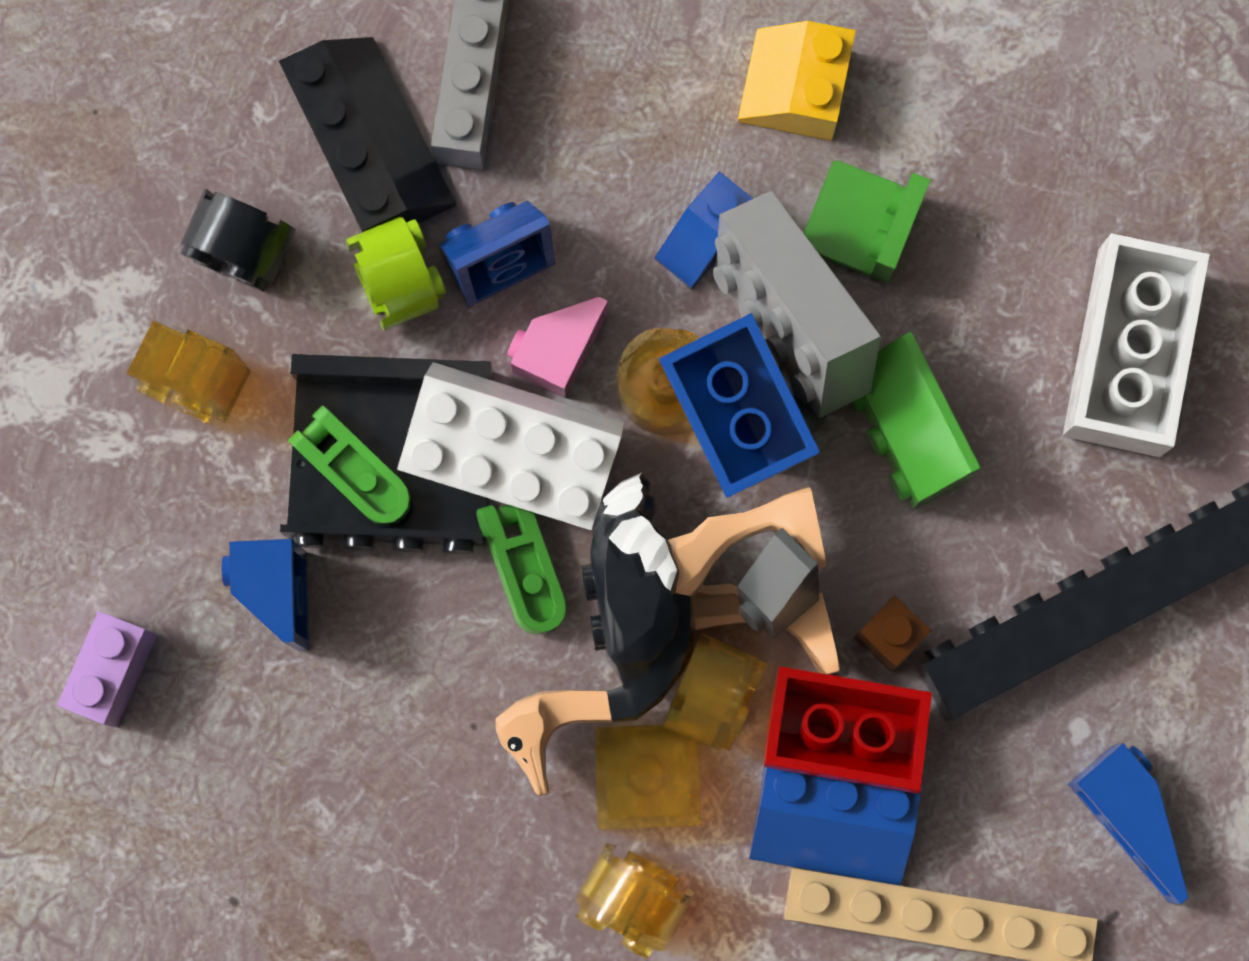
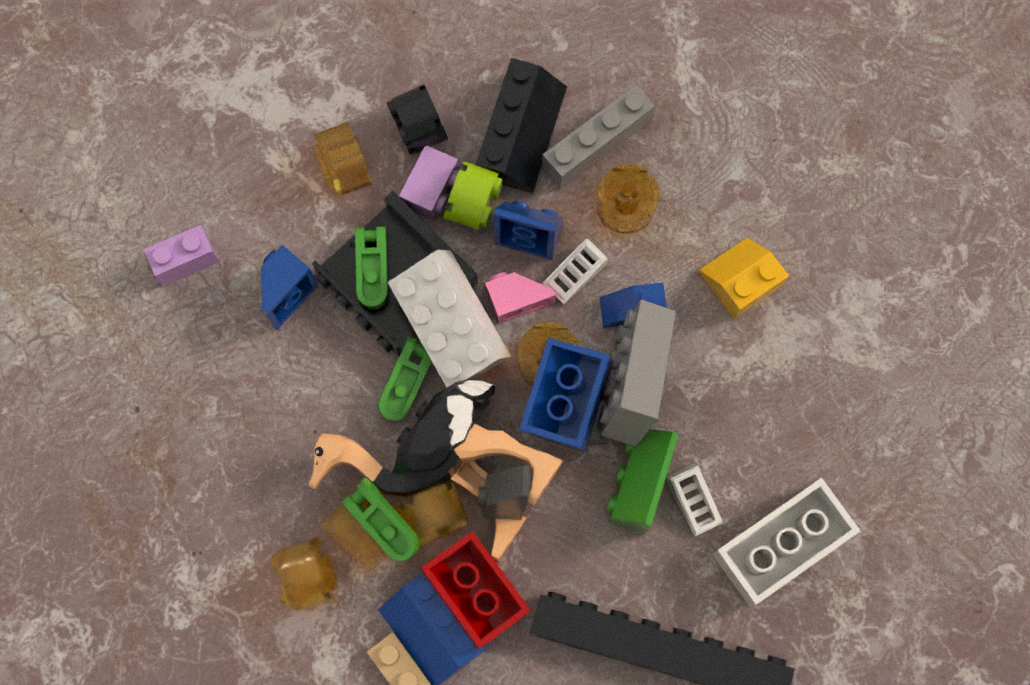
camera: 40 degrees right, 5 degrees down
bright green bracket [803,160,931,284] -> none
reddish brown brick [854,595,932,671] -> none
none -> bright green plate [342,478,420,562]
none -> lavender brick [399,146,459,221]
none -> white slope [542,238,608,306]
none -> clear yellow brick [596,164,660,233]
none -> white slope [666,464,723,537]

